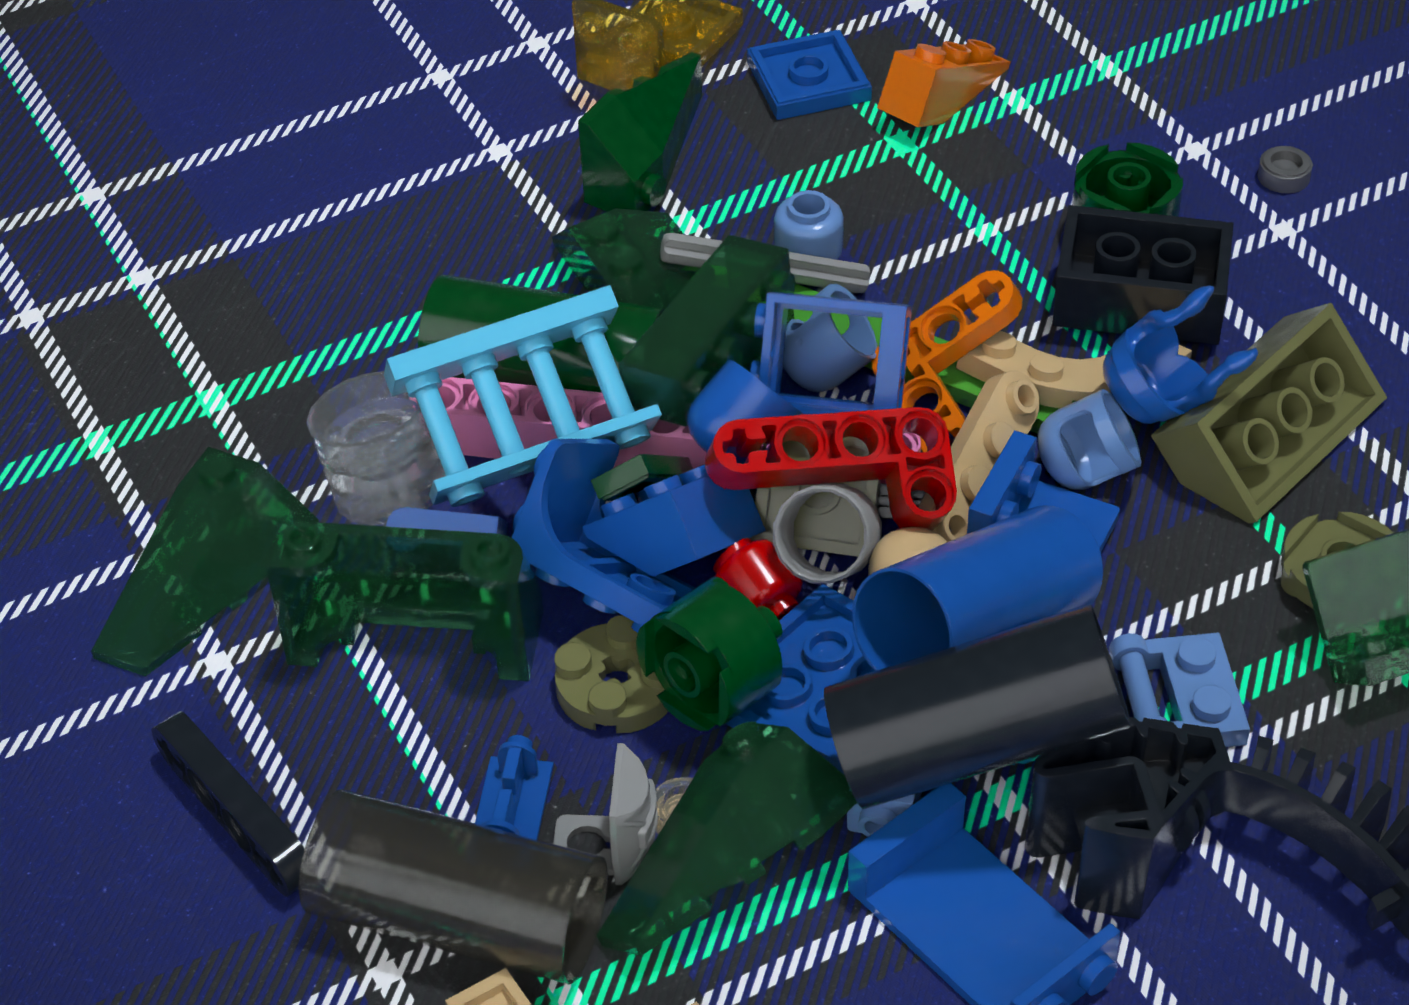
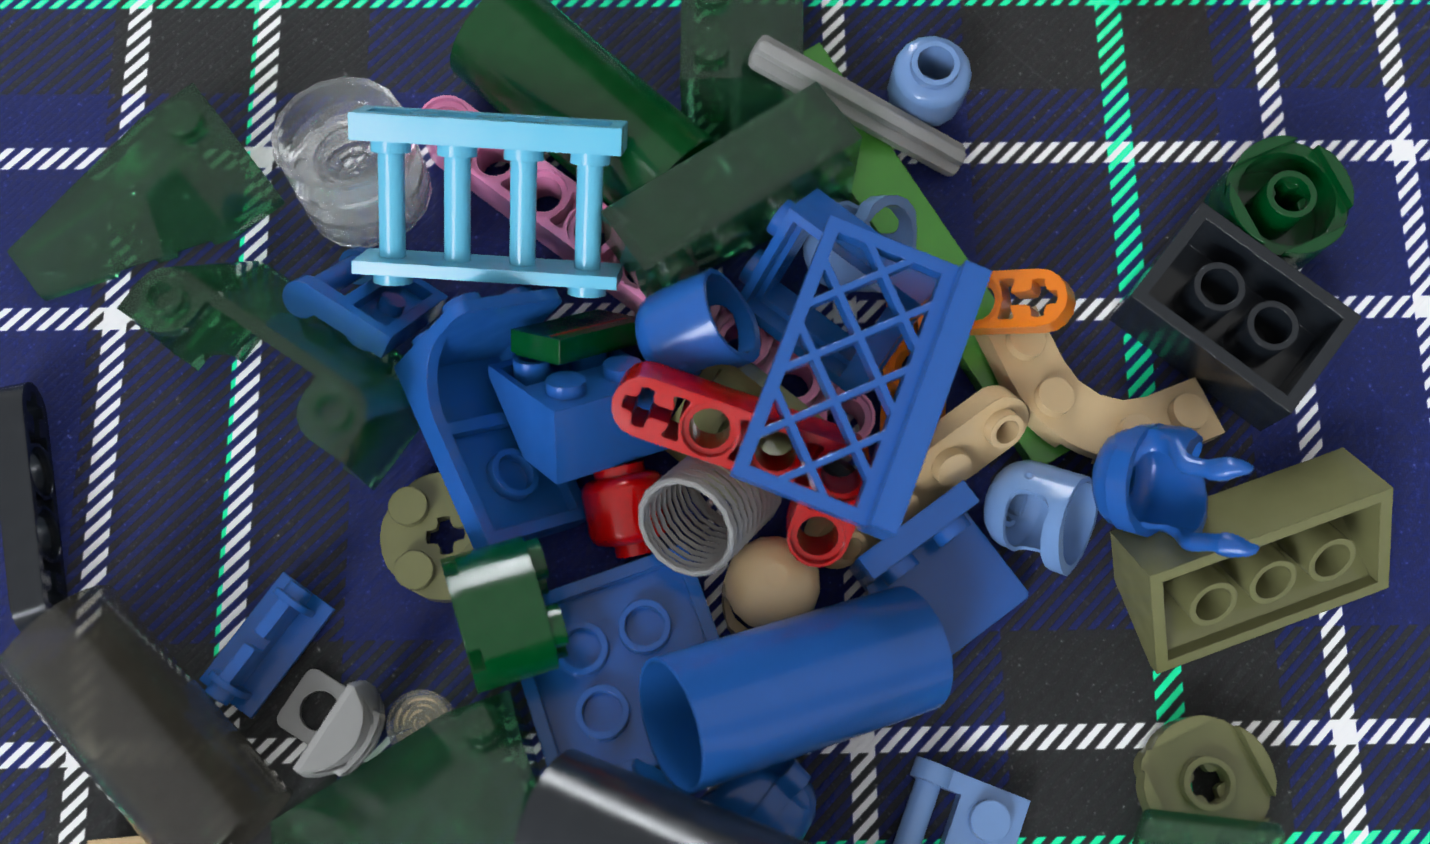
camera: 20 degrees right, 30 degrees up
none -> blue fence [729,215,992,540]

